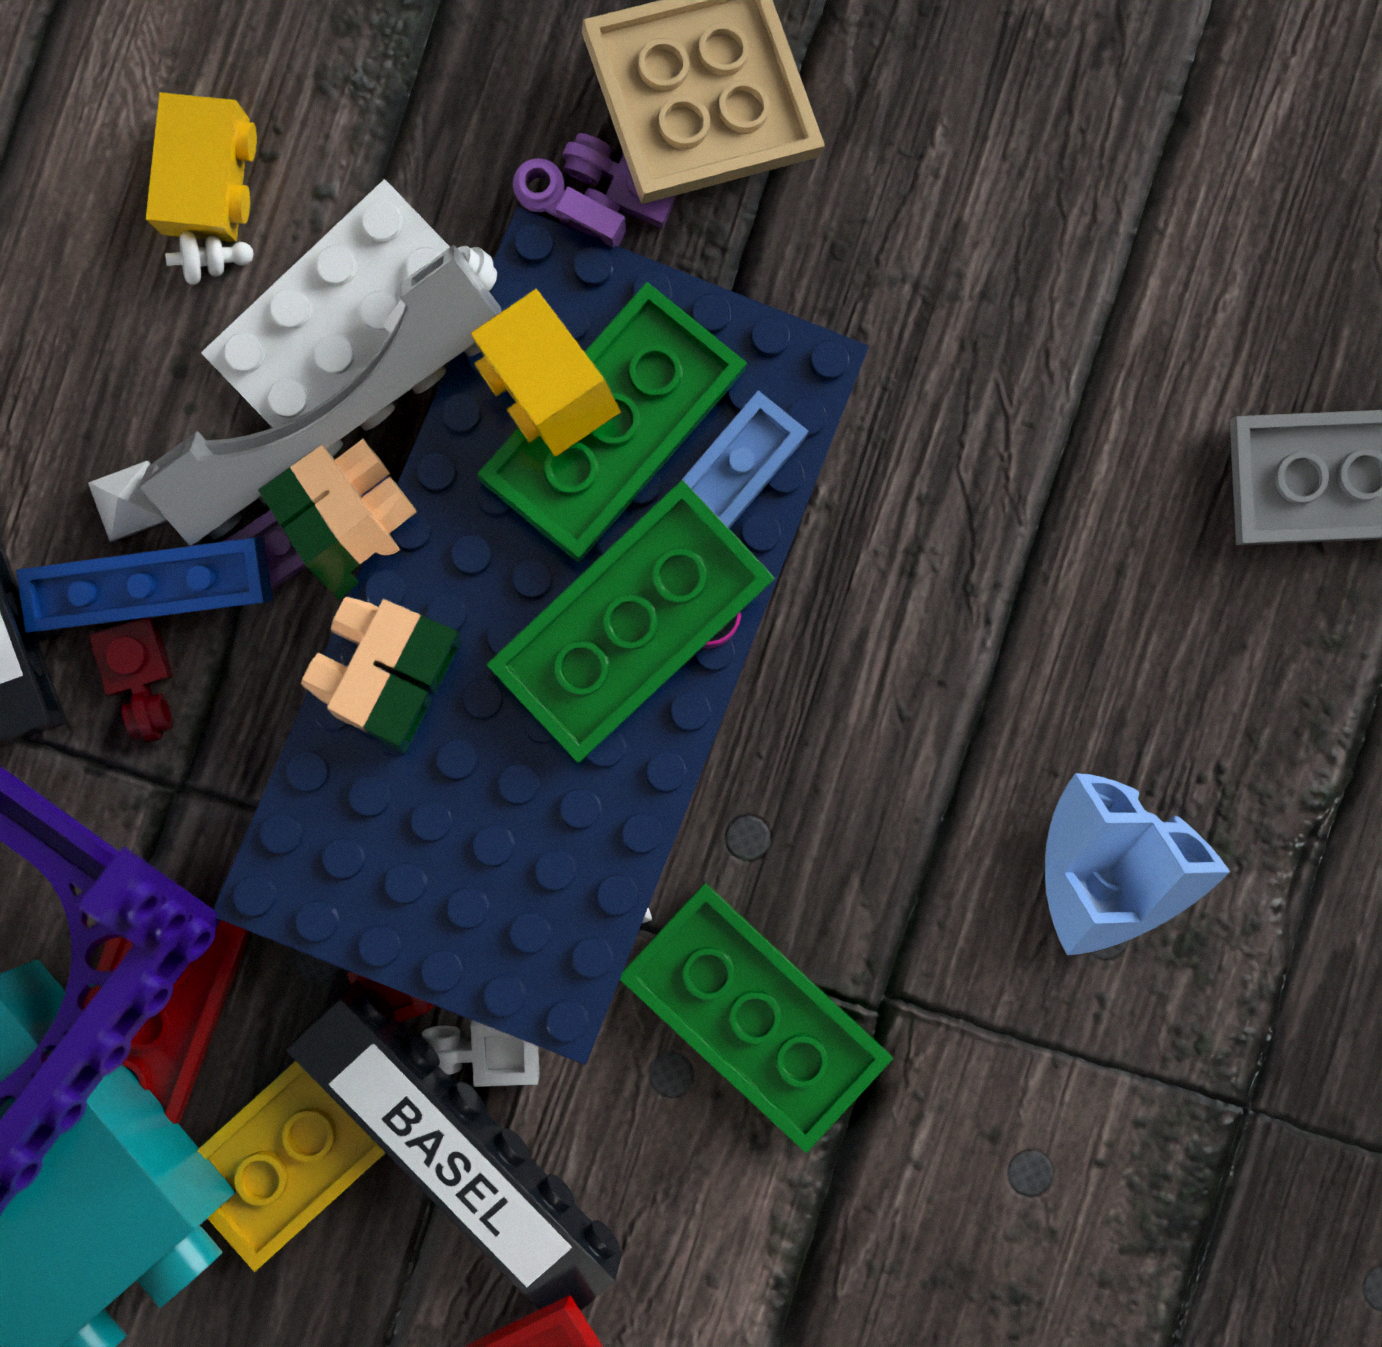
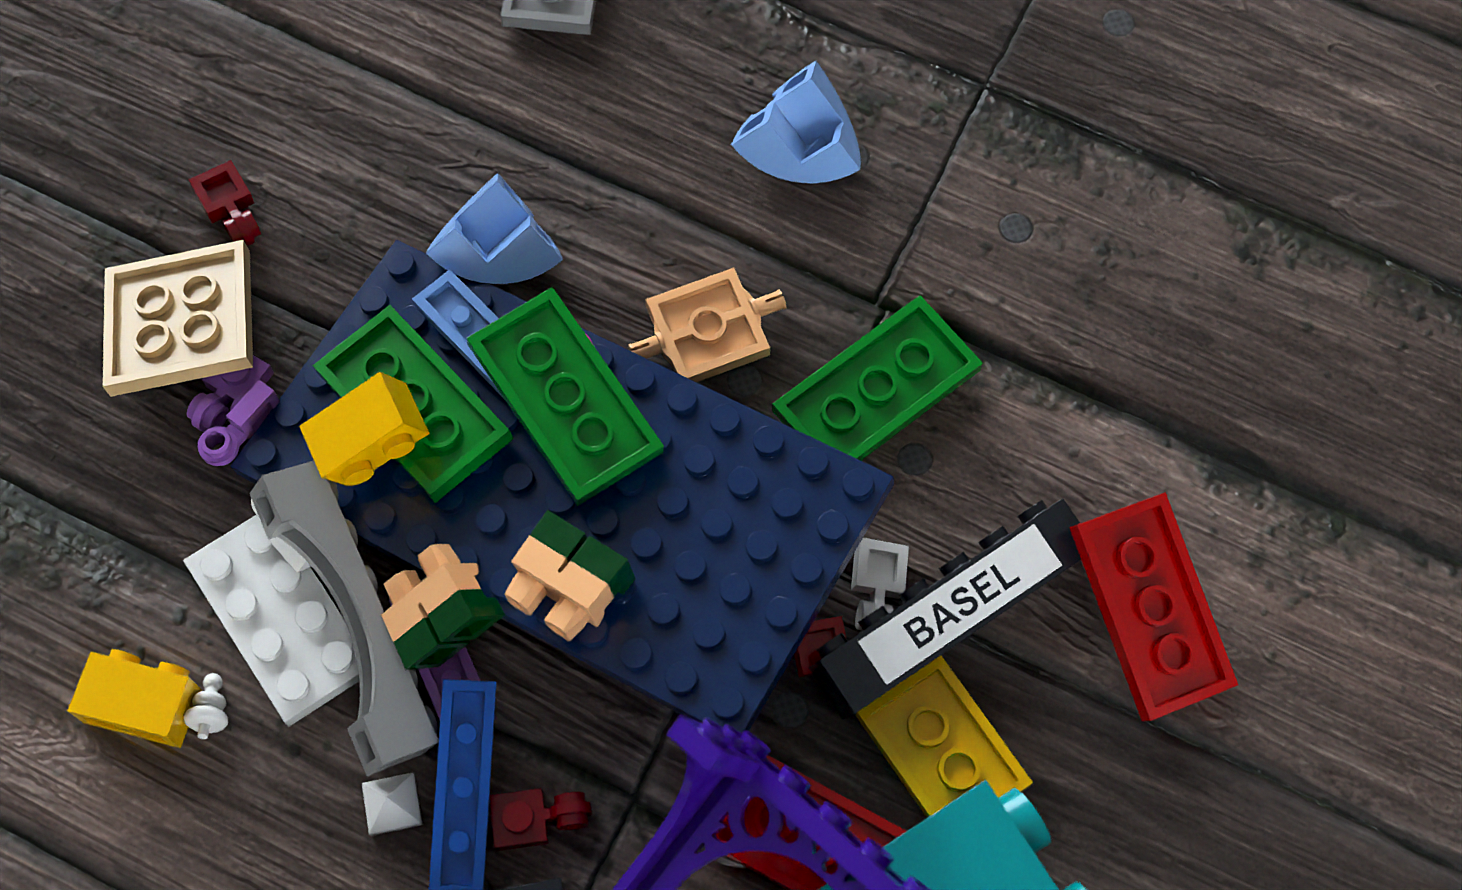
camera: 80 degrees left, 20 degrees down
none -> dark red plate [188,160,262,246]
none -> light blue brick [426,173,563,284]
none -> light nougat plate [628,268,786,382]

